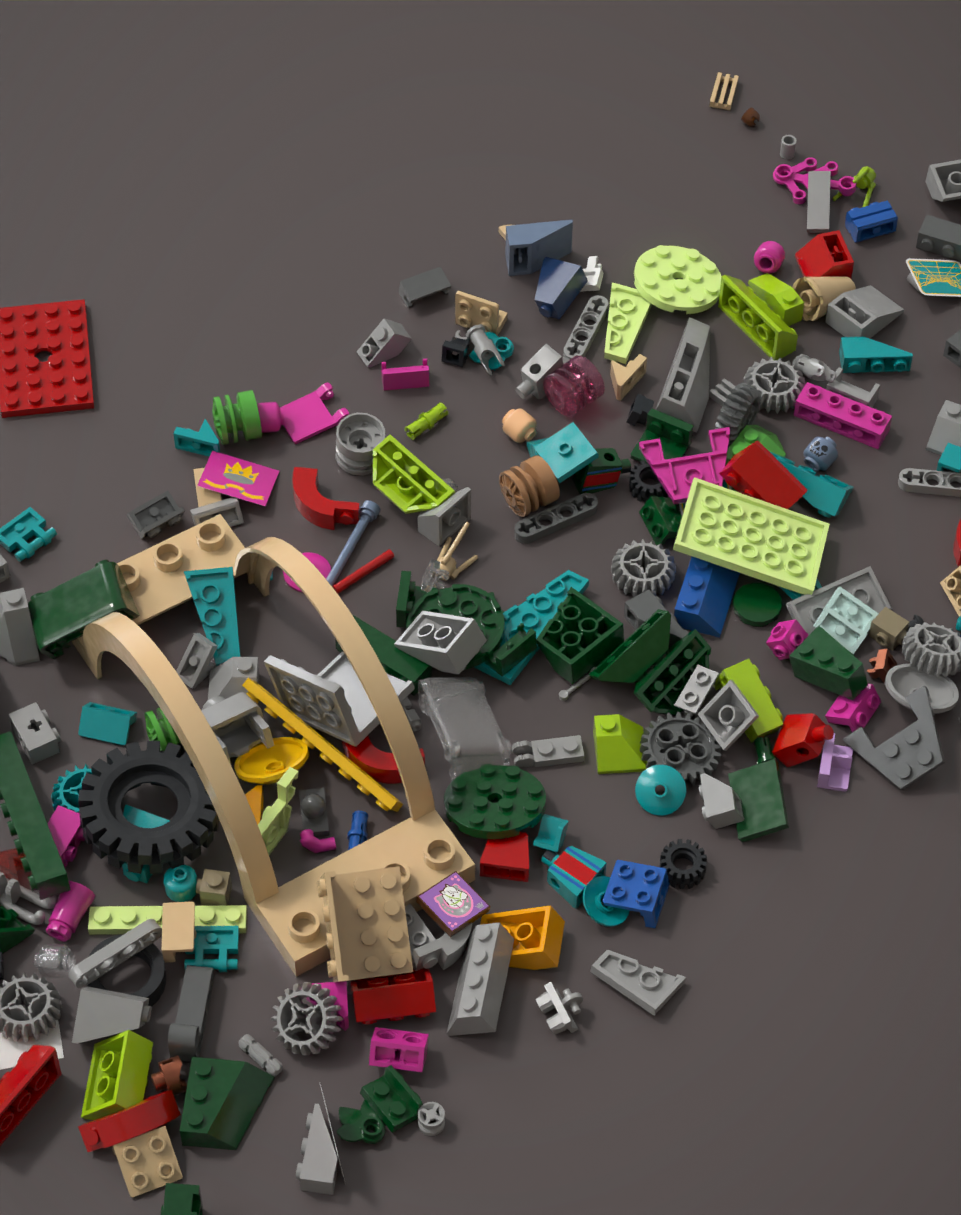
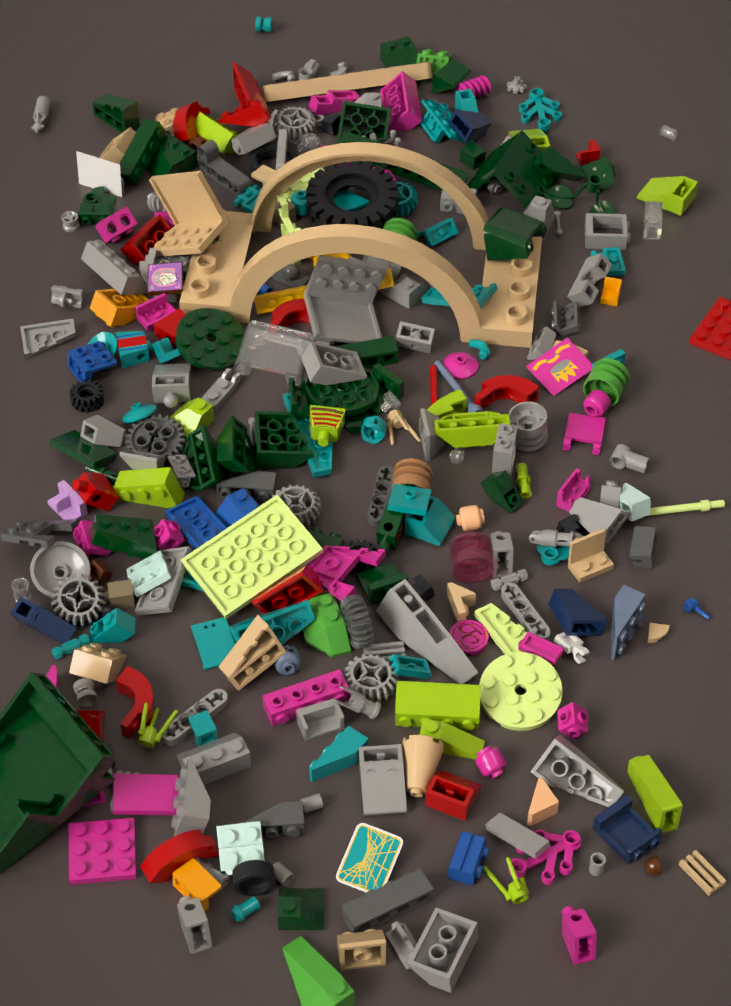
camera: 130 degrees right, 5 degrees down
none -> teal slope [90,608,136,643]
none -> tan slope [99,127,136,164]
none -> dark green brick [119,119,166,185]
none -> dark pink bracket [135,293,176,331]
none -> light grey slope [152,363,192,408]
none -> blue tile [164,496,227,550]
none -> teal container [191,617,235,670]
none -> red slope [217,99,272,127]
none -> tan wedge [219,615,287,691]
none -> light grey hinge [300,793,323,814]
none -> lime torso [309,405,346,447]
none -> teal piece [361,416,387,444]
none -> teal tile [389,654,432,679]
none -> light grey brick [396,321,435,354]
none -> lime slope [419,389,467,432]
none -> dark pink tile [449,620,489,656]
none -> dark green slope [480,471,524,513]
none -> light grey window [492,423,518,479]
none -> dark pink tile [518,632,564,667]
none -> light nougat slope [527,778,559,826]
none -> light grey wedge [531,735,624,807]
none -> dark pink brick [557,702,589,740]
none -> dark pink torso [562,906,597,965]
none -> light grey arch [567,253,612,307]
none -> light grey slope [569,497,631,543]
none -> dark blue panel [593,795,662,864]
none -> light orange panel [600,277,622,306]
none -> light grey piece [609,444,650,473]
none -> light aqua slope [620,483,651,521]
none -> lime slope [627,755,683,833]
none -> yellowish green bar [647,499,725,516]
none -> blue hand [683,598,711,620]

